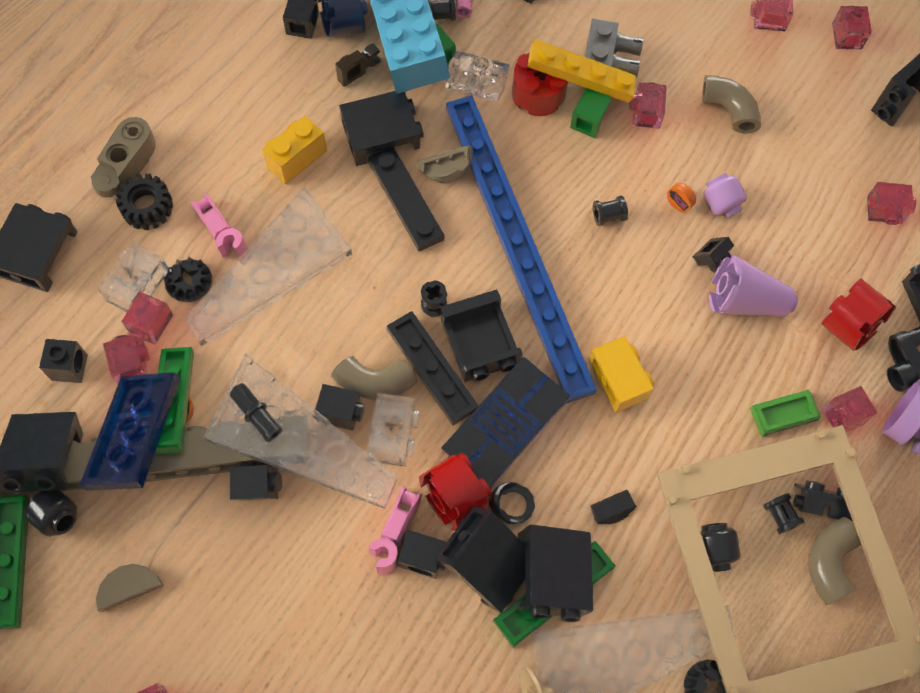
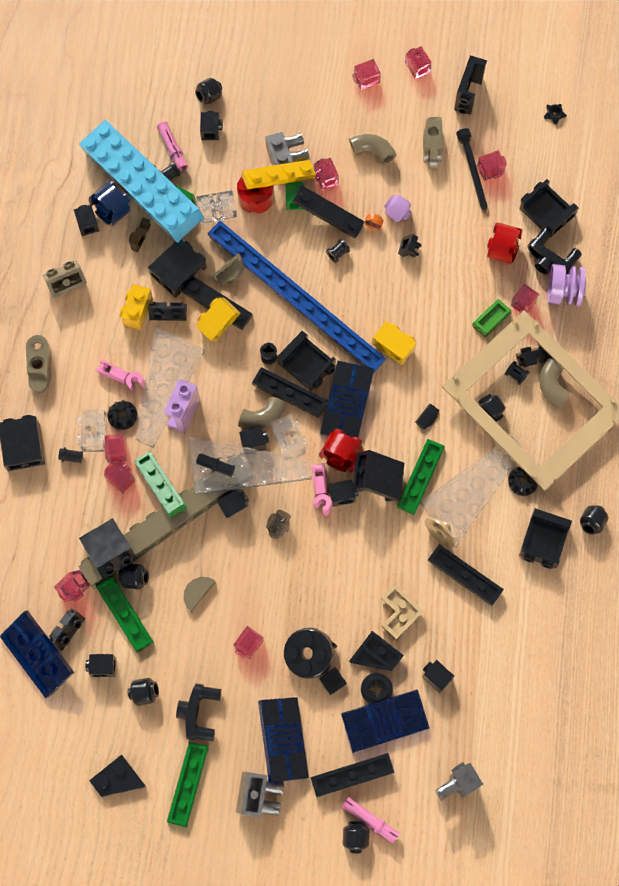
camera: 25 degrees left, 5 degrees up
black brick [39,339,88,383] -> none
clear blue tile [80,372,180,491] -> none
black tyre [115,173,173,230] -> none
black piece [488,482,535,524] -> none
black panel [517,524,593,622] -> none
lavender cone [709,255,798,317] -> none
none -> dark tan brick [43,260,87,298]
none -> black pin [58,447,83,463]
none -> black hinge [148,302,187,321]
none -> lavender panel [164,379,200,434]
none -> yellow brick [195,298,241,341]
none -> clear smoke rock [266,510,291,539]
none -> black plate [292,185,365,238]
none -> dark tan piece [423,117,443,169]
none -> black piece [456,128,488,210]

